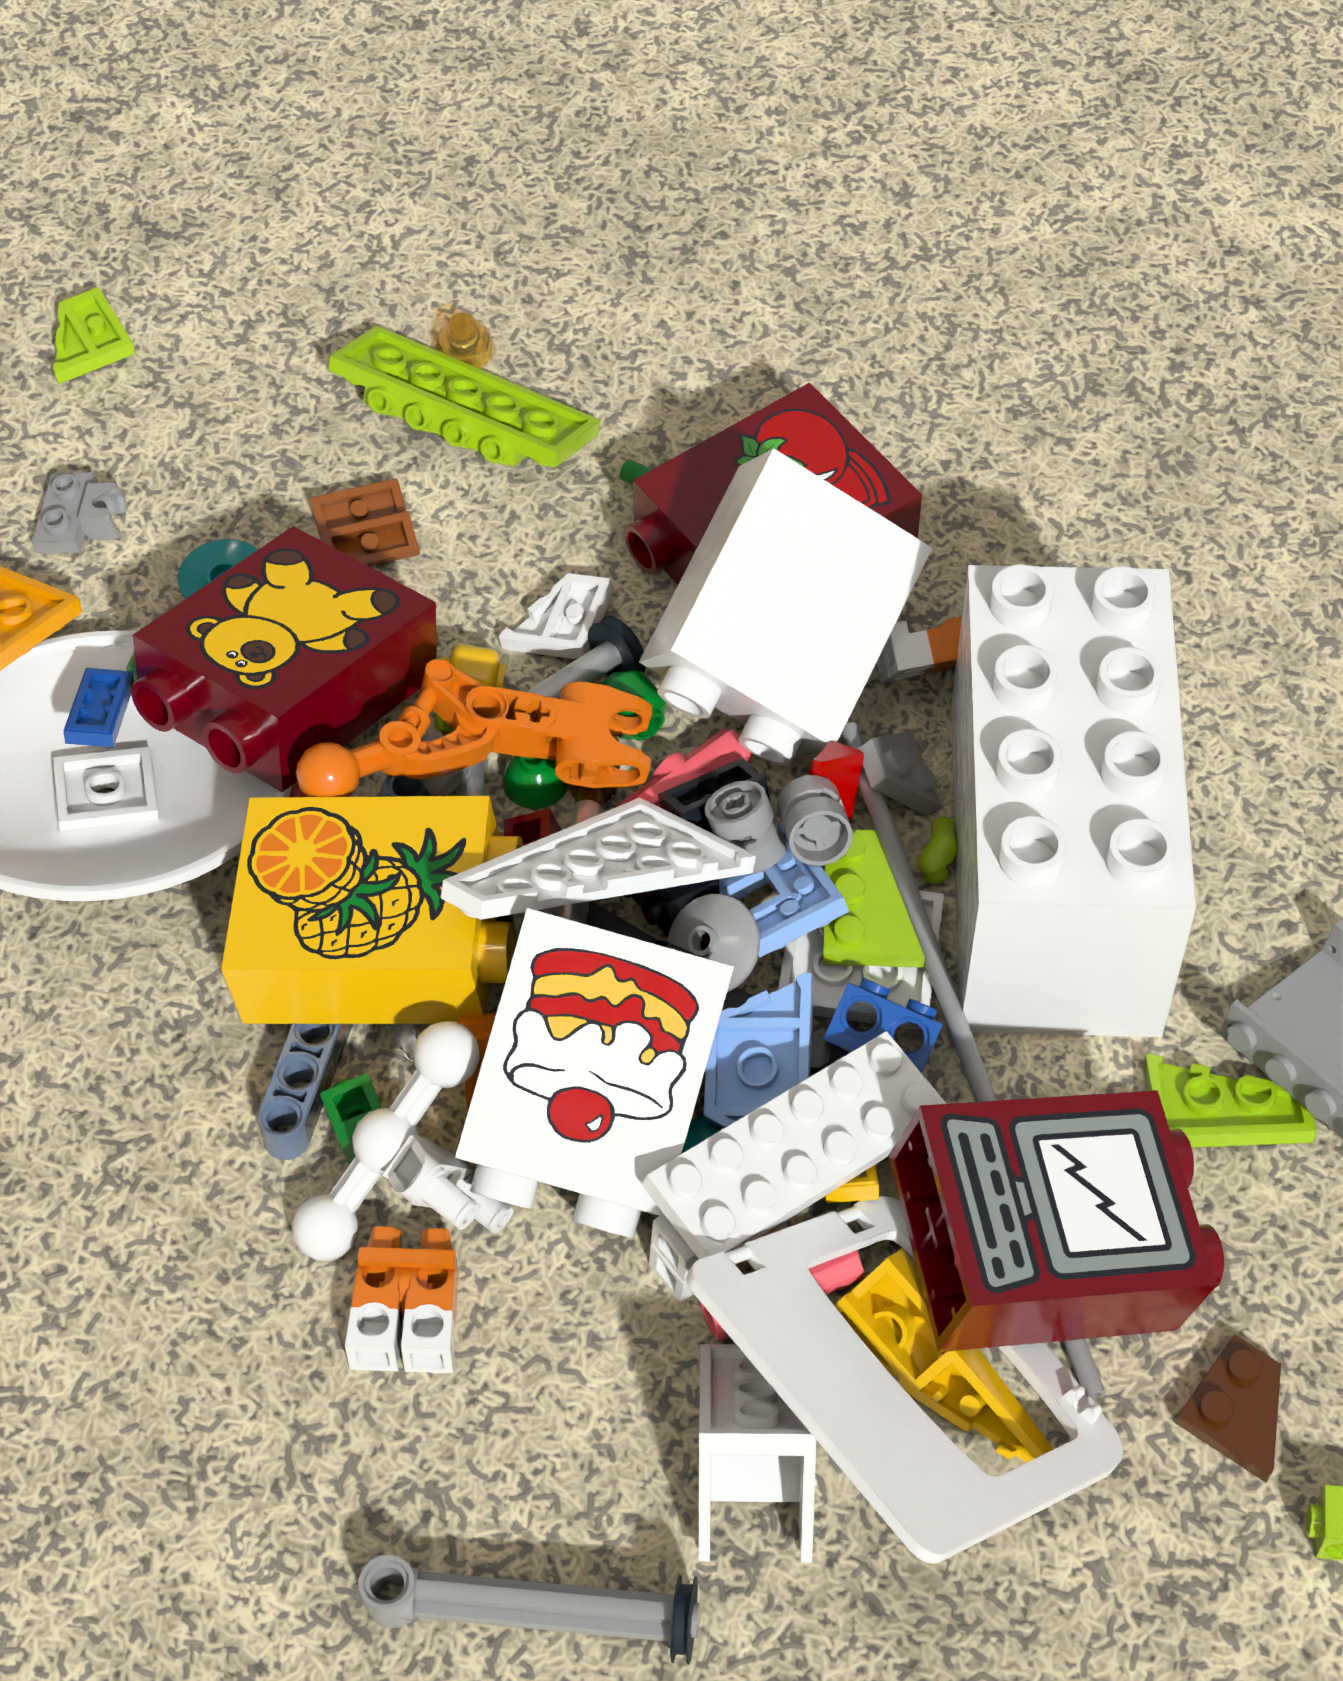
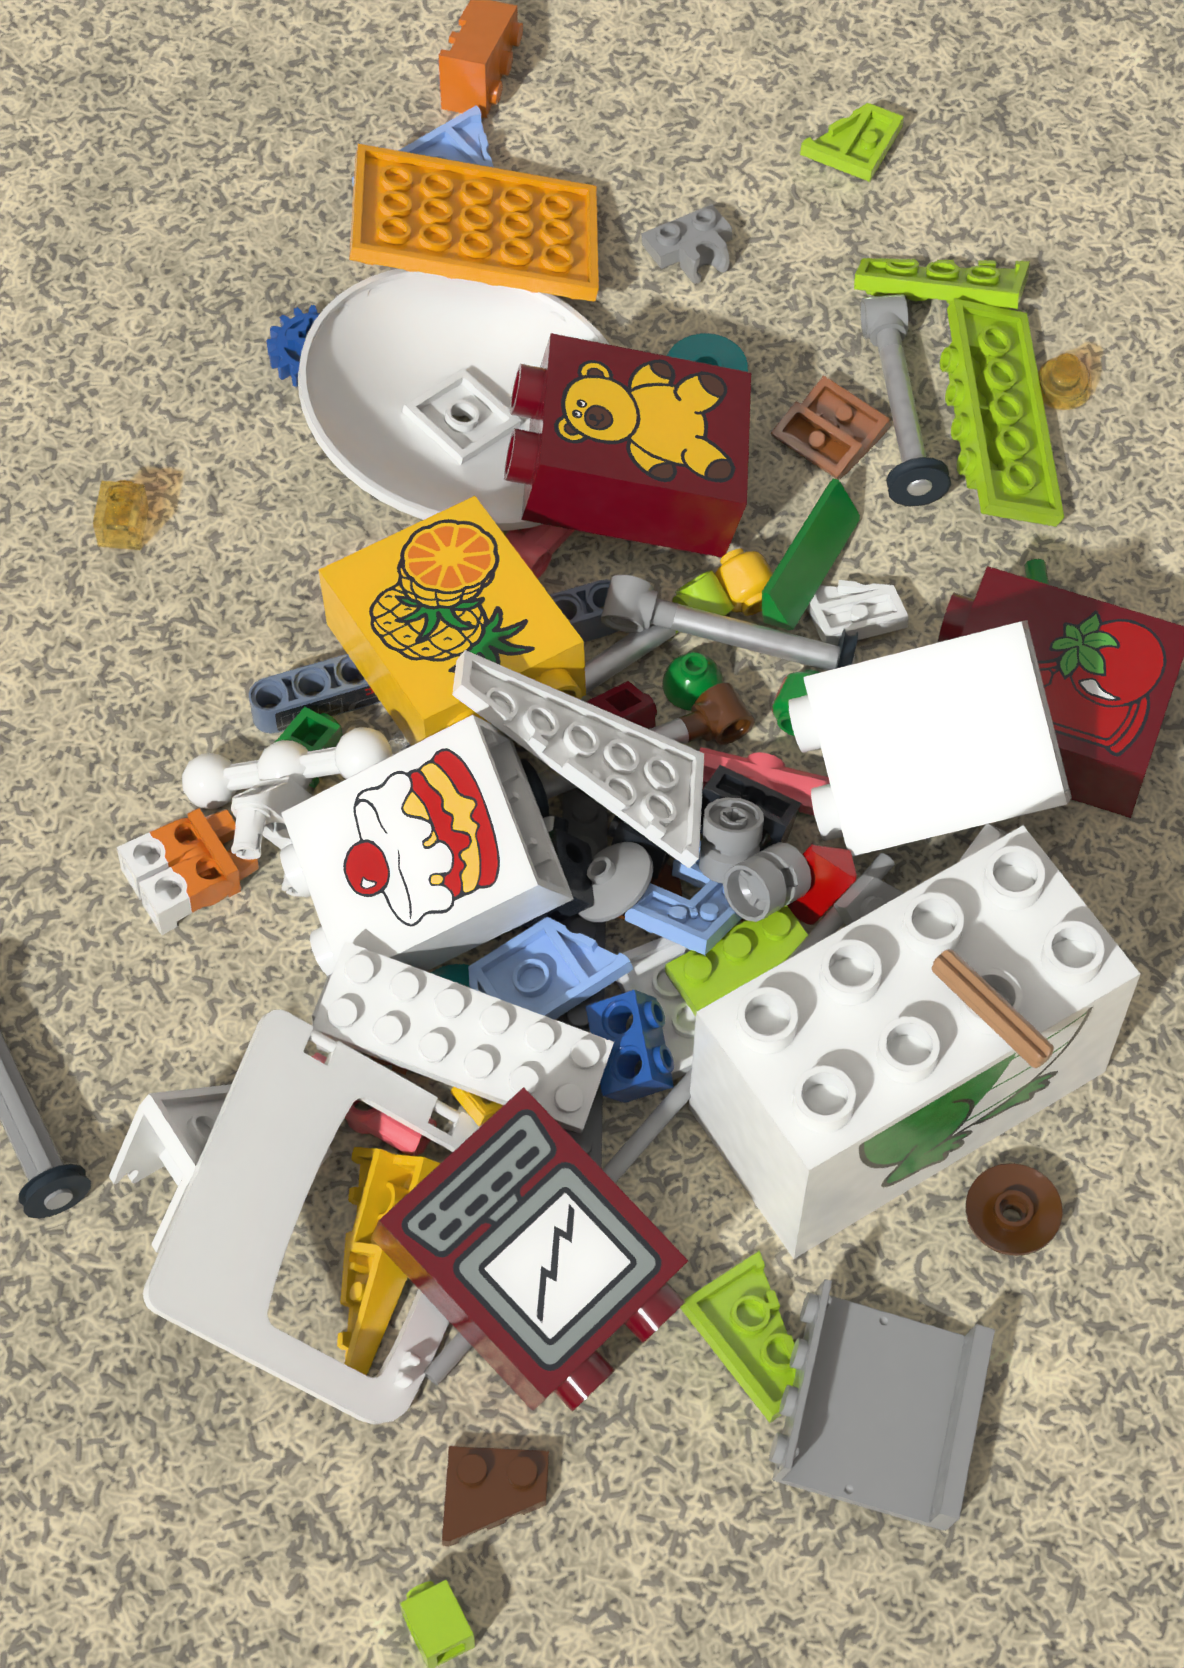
camera: 55 degrees right, 5 degrees up
blue plate [63,668,134,748] -> none
orange piece [296,659,652,797] -> none
none -> green slope [762,478,860,630]
none -> lime wing [854,258,1030,309]
none -> piece [860,294,951,507]
none -> medium nougat axle [932,949,1054,1068]
none -> reddish brown dish [965,1163,1063,1256]

